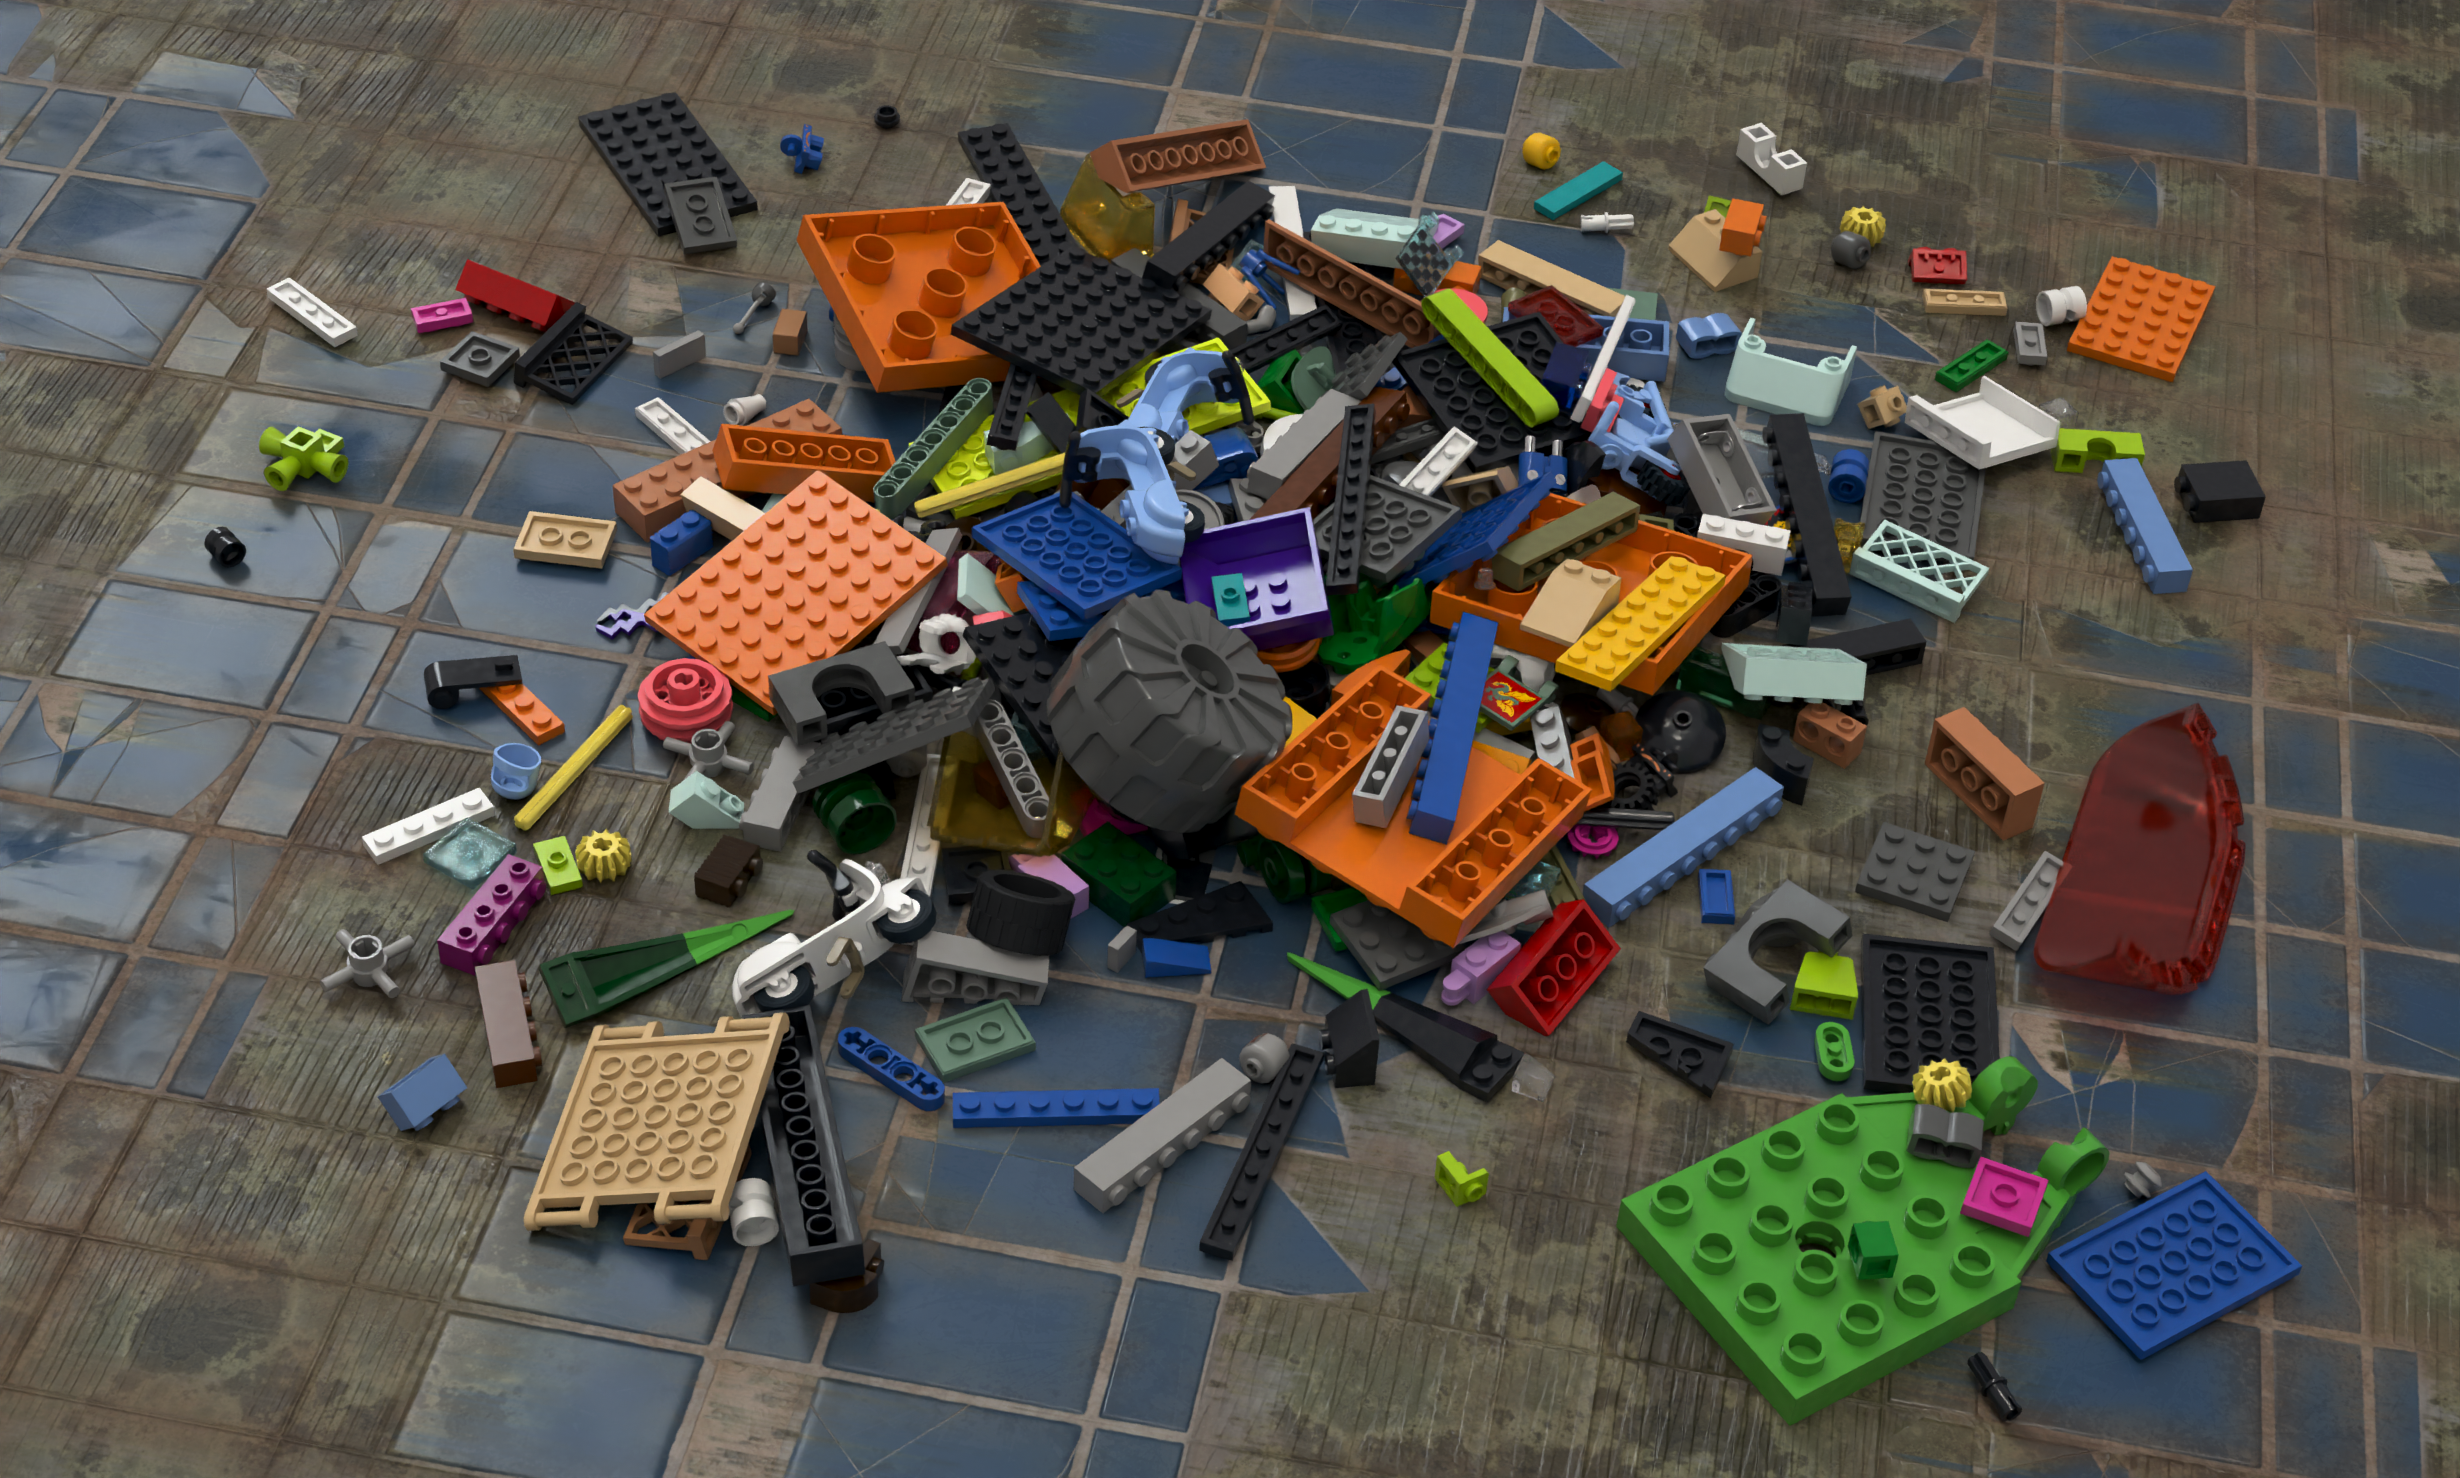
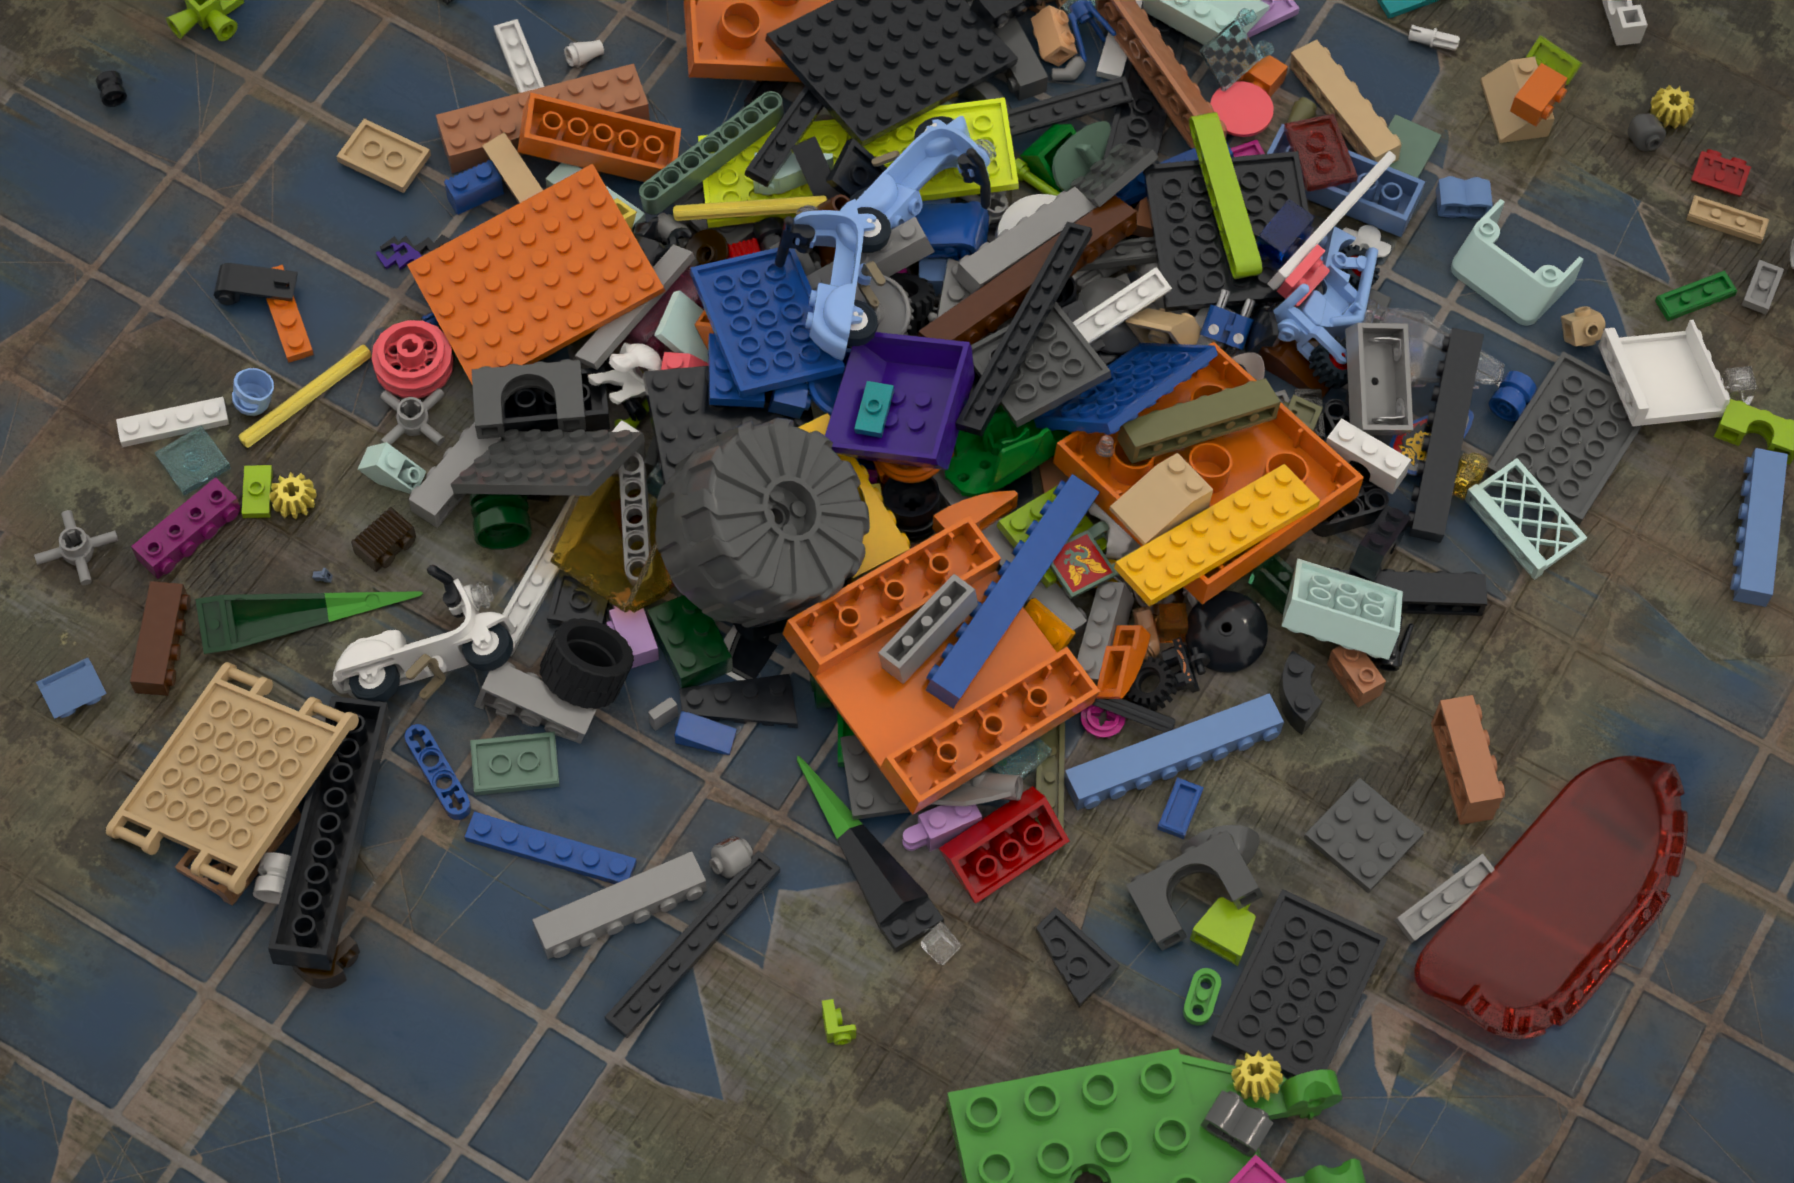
camera: 20 degrees right, 20 degrees up
black slope [1319,989,1380,1088] -> none
none -> sand blue piece [312,568,333,583]

